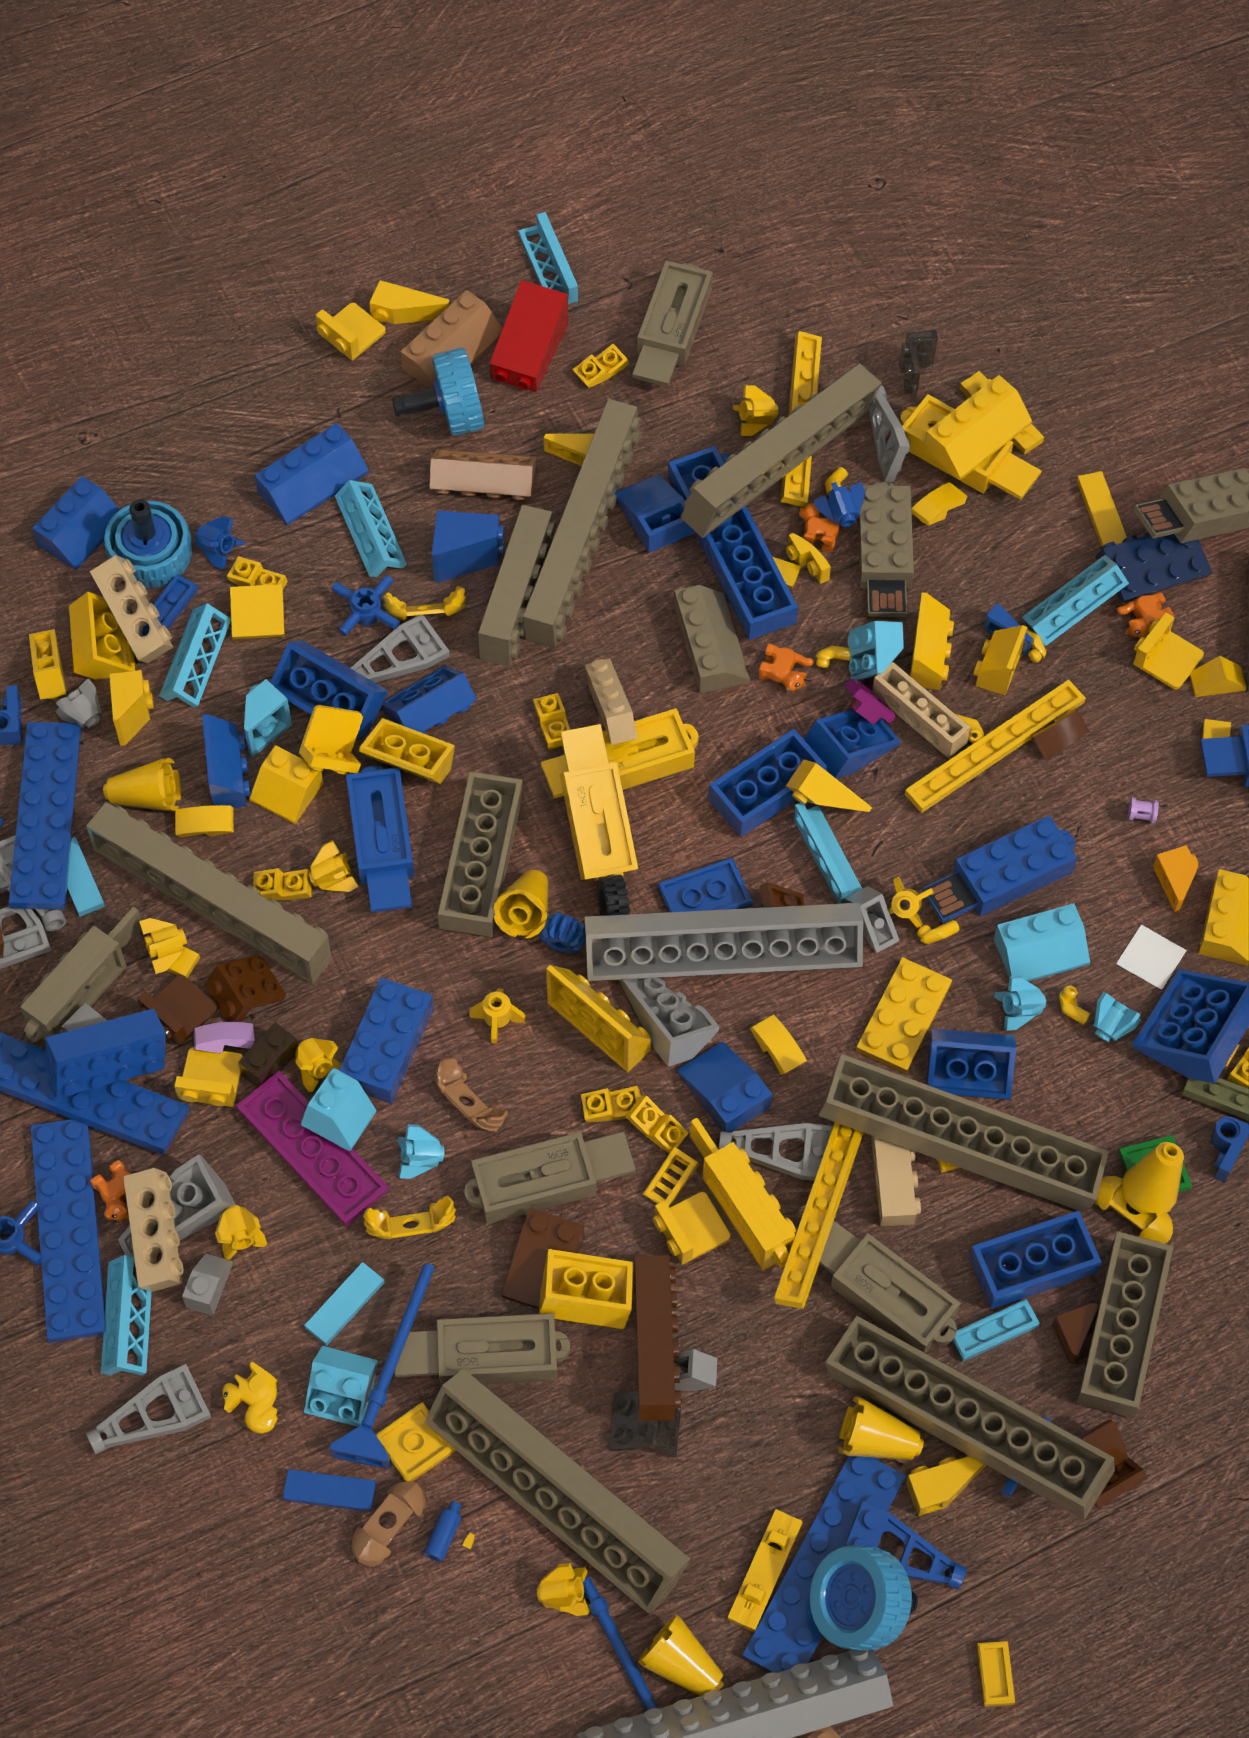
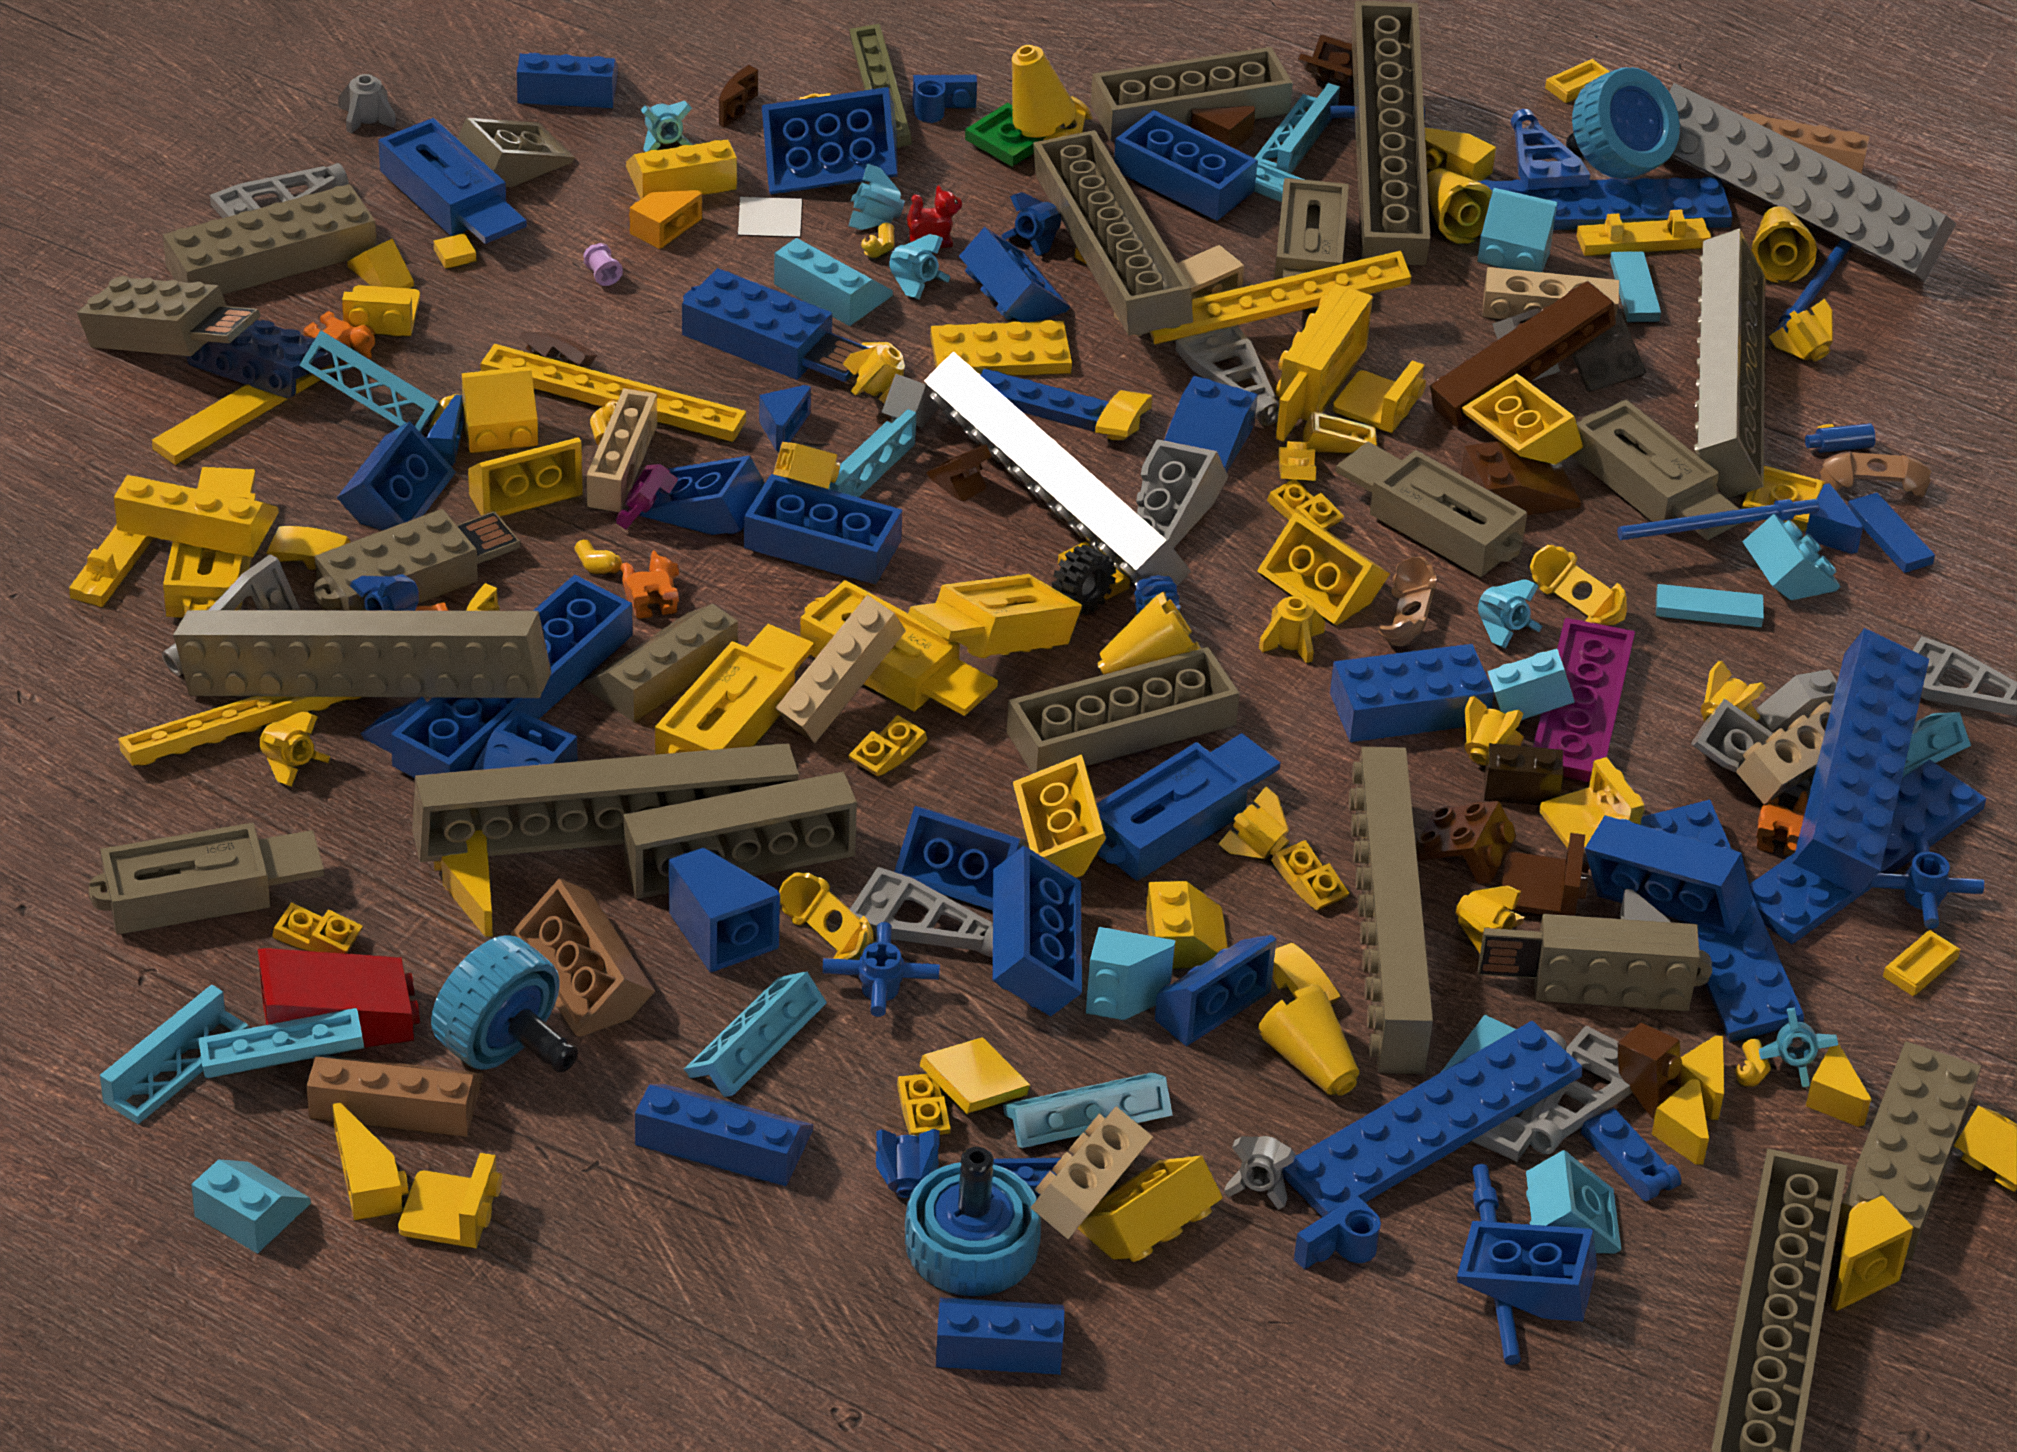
camera: 125 degrees left, 20 degrees down
yellow slope [29,629,66,700] -> none
yellow slope [109,670,154,746] -> none
lavender slope [193,1022,254,1054] -> none
yellow animal [223,1361,278,1434] -> none
yellow bracket [299,705,363,774] -> none
yellow slope [546,965,651,1073] -> none
blue tile [657,857,753,913] -> none
medium azure slope [848,621,904,681] -> none
clear smoke bracket [899,329,938,402] -> none
none -> medium azure slope [191,1159,311,1254]
none -> medium azure fence [198,1008,364,1078]
none -> blue slope [337,421,456,530]
none -> yellow piece [655,624,815,755]
none -> blue slope [759,385,811,452]
none -> red animal [907,185,962,248]
none -> blue plate [980,369,1109,432]
none -> blue brick [1001,192,1061,256]
none -> medium azure fence [1255,83,1340,174]
none -> yellow slope [1257,512,1390,625]
none -> medium azure slope [1477,188,1558,272]
none -> tan brick [1482,267,1619,330]
none -> medium azure tile [1610,251,1661,322]
none -> blue brick [1793,628,1929,895]

